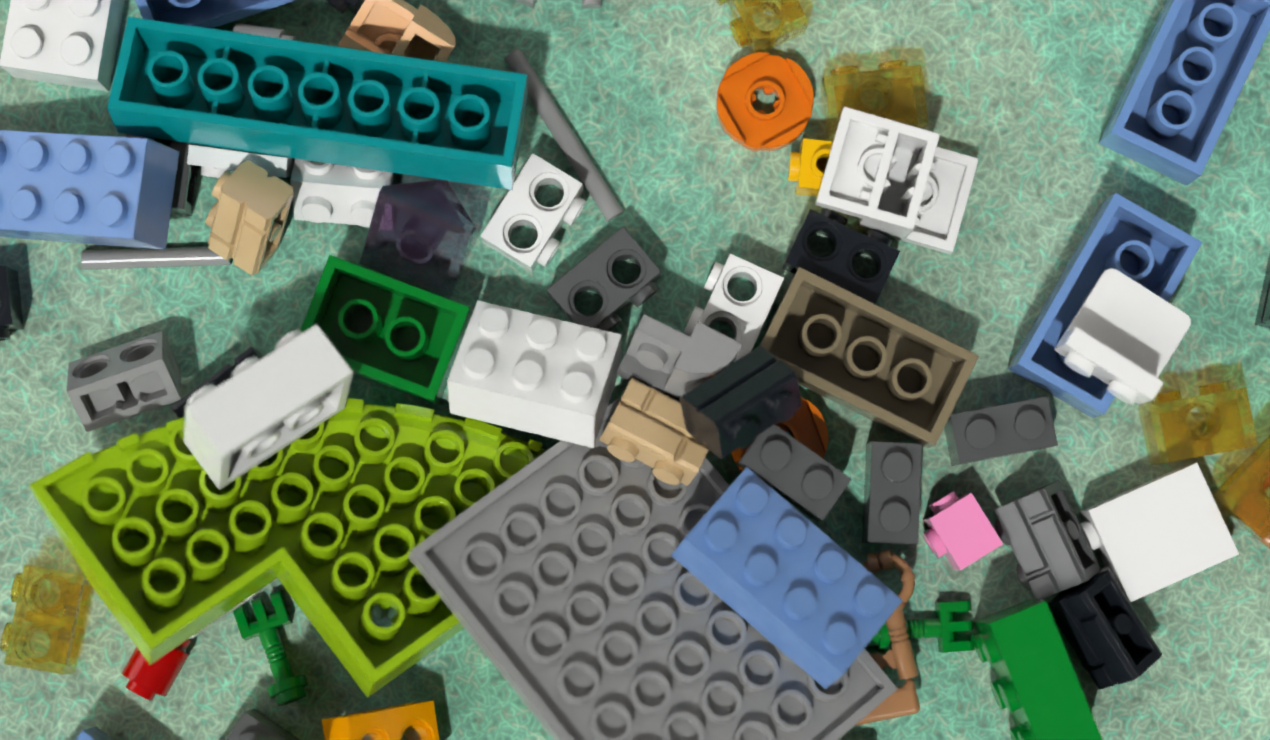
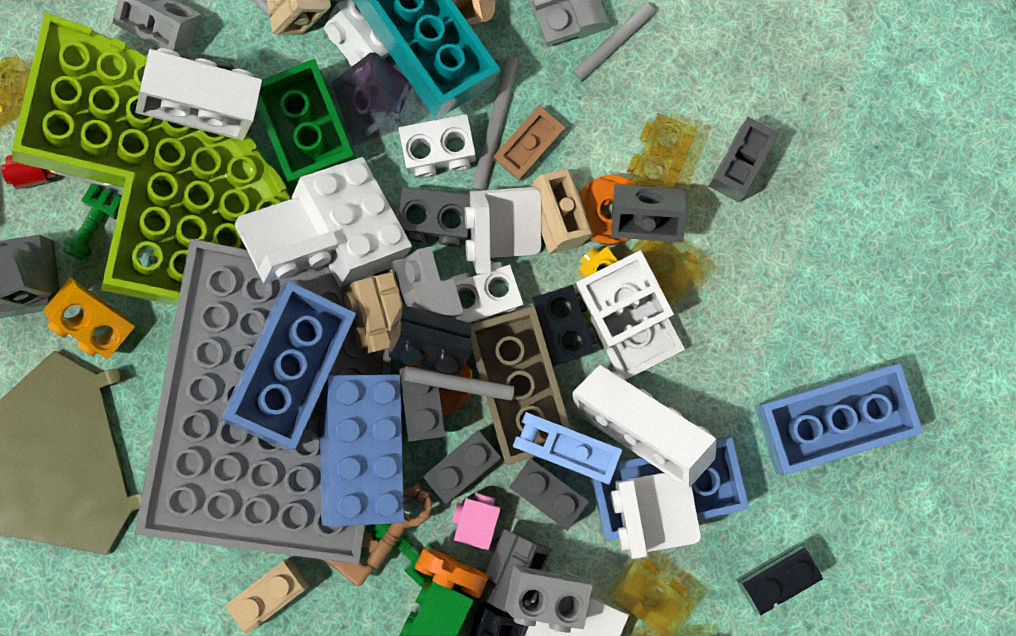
camera: 55 degrees right, 0 degrees up
none -> medium blue brick [219,281,356,451]
none -> white bracket [235,199,339,284]
none -> light grey bar [404,366,514,401]
none -> orange plate [414,548,489,598]
none -> white bracket [465,187,541,274]
none -> medium nougat plate [493,105,565,181]
none -> light grey brick [505,565,593,633]
none -> light blue plate [512,412,622,484]
none -> tan brick [528,169,593,254]
none -> white brick [573,365,716,489]
none -> dark grey brick [611,184,687,243]

